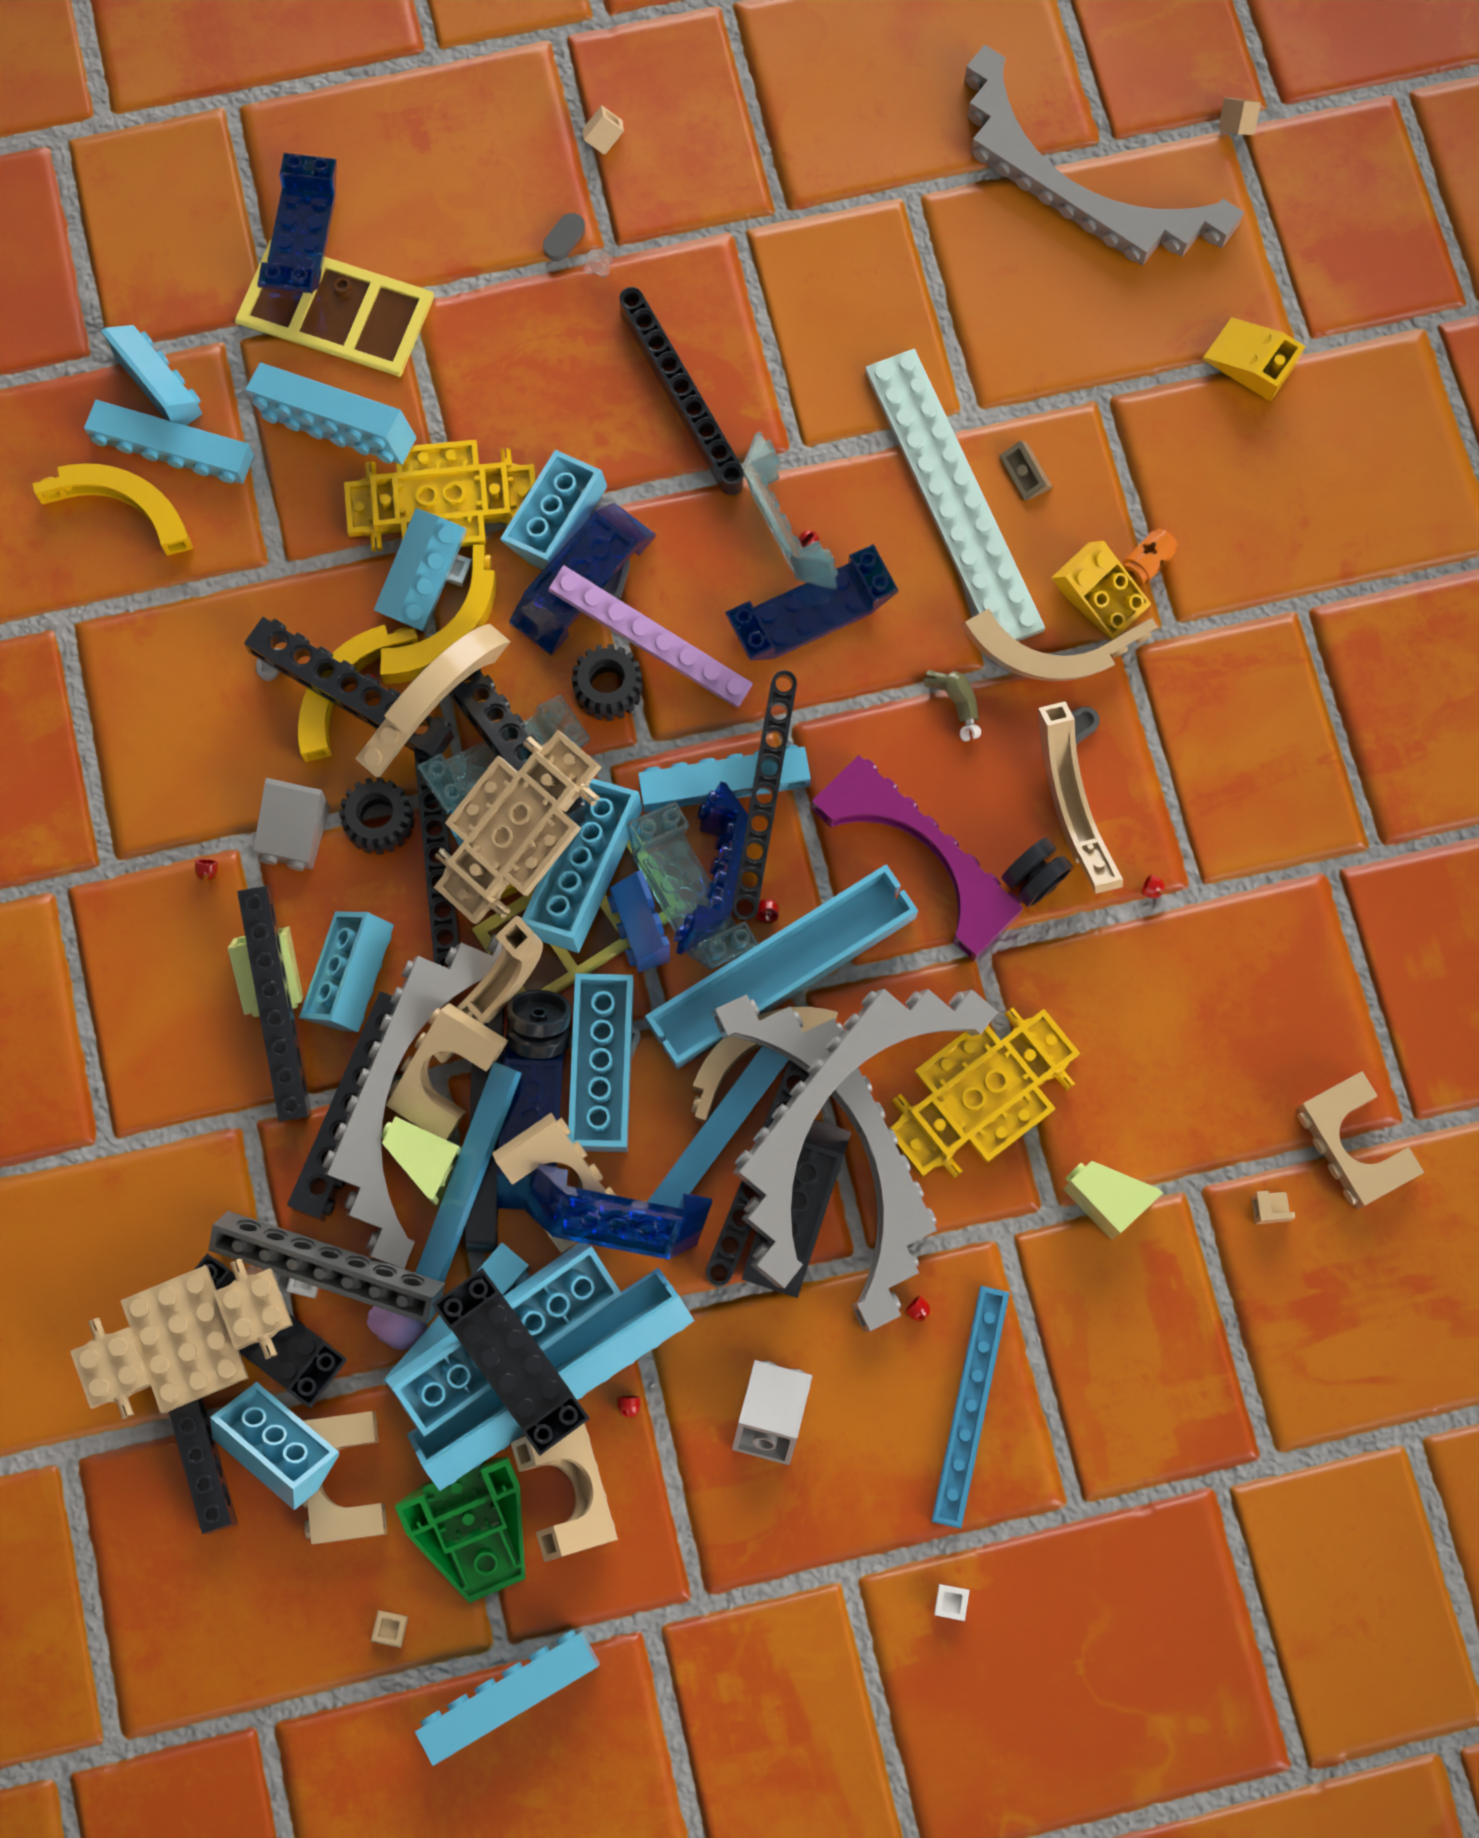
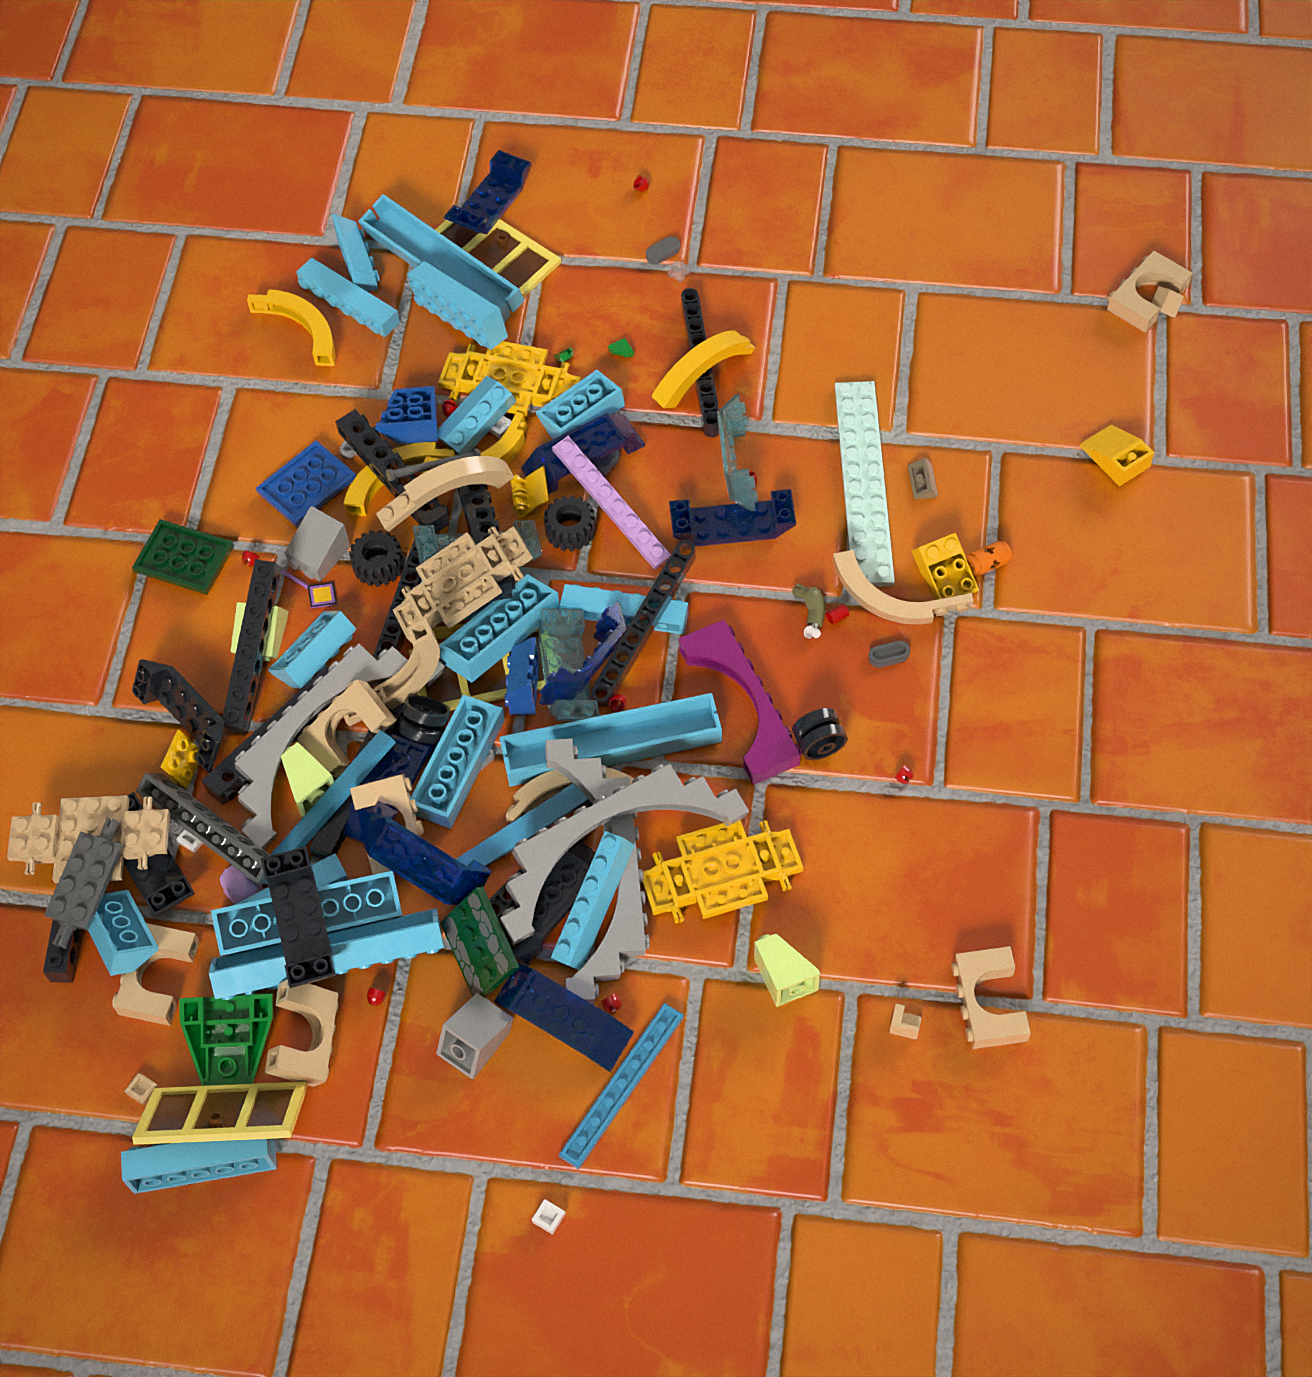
camera: 25 degrees right, 15 degrees down
tan panel [583,105,624,154] -> none
light grey arch [964,44,1244,266] -> none
tan arch [1038,702,1123,894] -> none
none -> dark grey plate [44,817,124,949]
none -> dark green plate [132,519,234,595]
none -> black slope [132,659,225,773]
none -> door [132,1081,308,1145]
none -> yellow hinge [161,730,199,789]
none -> blue plate [256,440,356,527]
none -> piece [281,570,337,609]
none -> medium azure piece [358,194,524,323]
none -> blue wedge [375,386,438,444]
none -> dark grey bar [386,449,481,481]
none -> dark green plate [440,887,519,998]
none -> red hinge [442,399,458,417]
none -> clear blue slope [494,962,635,1072]
none -> yellow hinge [510,466,549,519]
none -> medium azure brick [551,831,635,970]
none -> green tile [554,347,574,362]
none -> green tile [608,338,634,358]
none -> red hinge [633,175,649,192]
none -> yellow arch [651,330,755,408]
none -> red hinge [826,603,850,625]
none -> tan arch [1107,251,1193,333]

